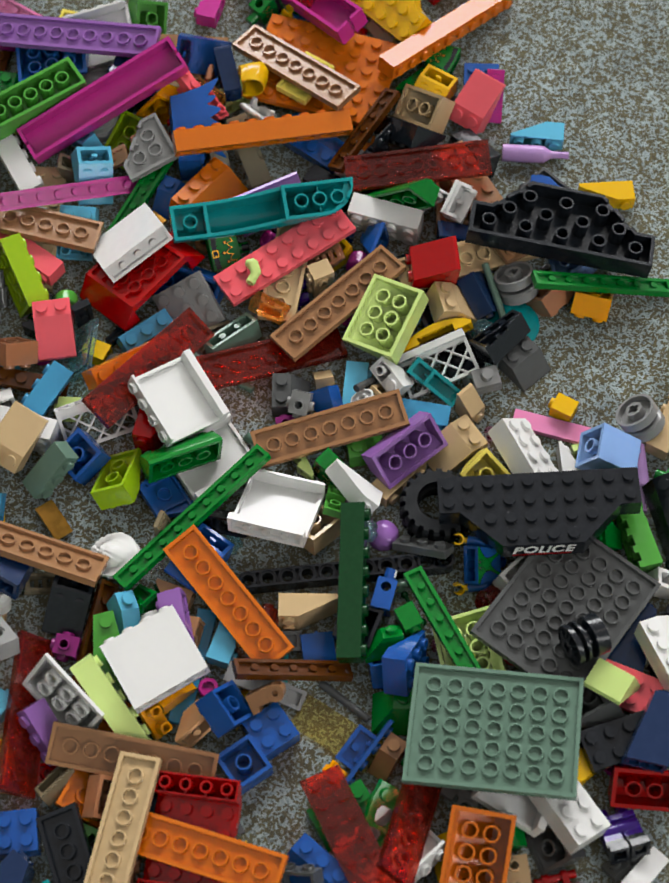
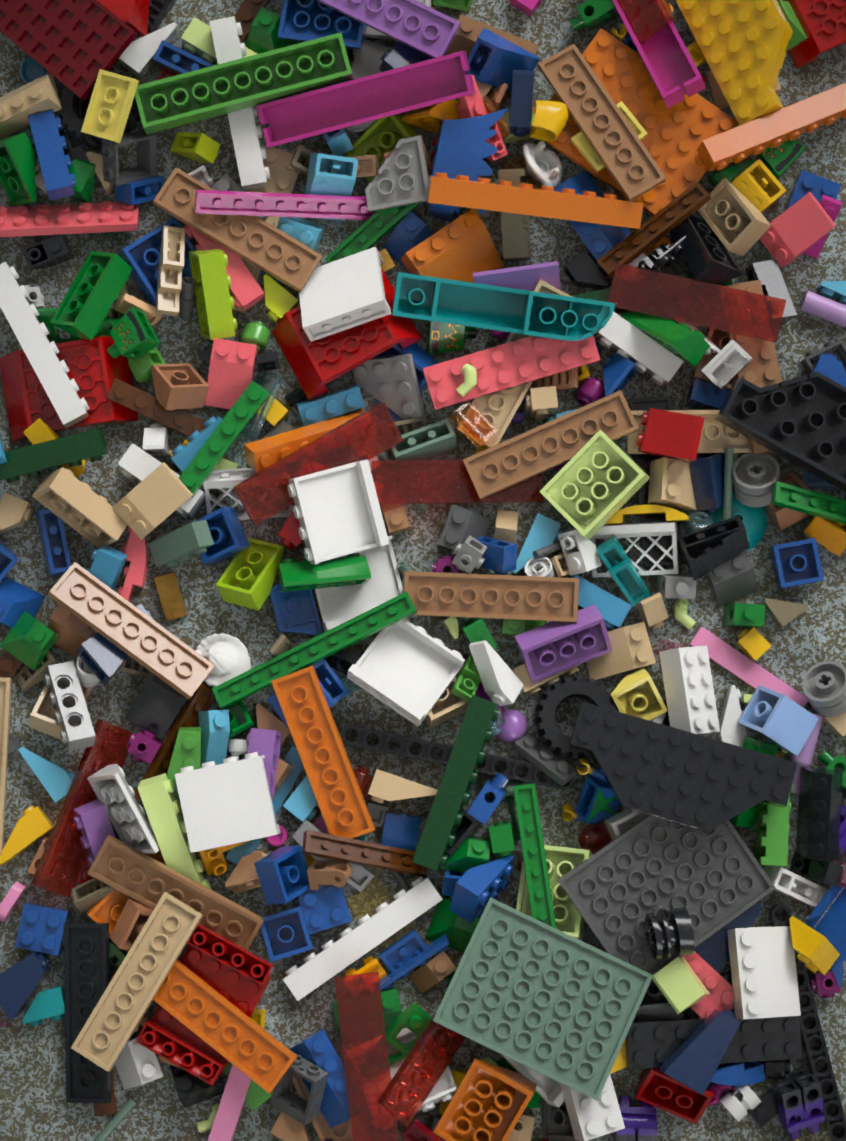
camera: 10 degrees right, 20 degrees up
none -> coral slope [118,526,148,602]
none -> green plate [179,380,270,498]
none -> neon yellow slope [263,273,299,322]
none -> white brick [283,876,443,1001]
none -> medium nougat slope [379,489,410,536]
none -> yellowish green arm [674,599,696,630]
none -> green torso [723,603,765,630]
none -> dark tan slope [762,598,808,628]
none -> blue brick [769,538,824,590]

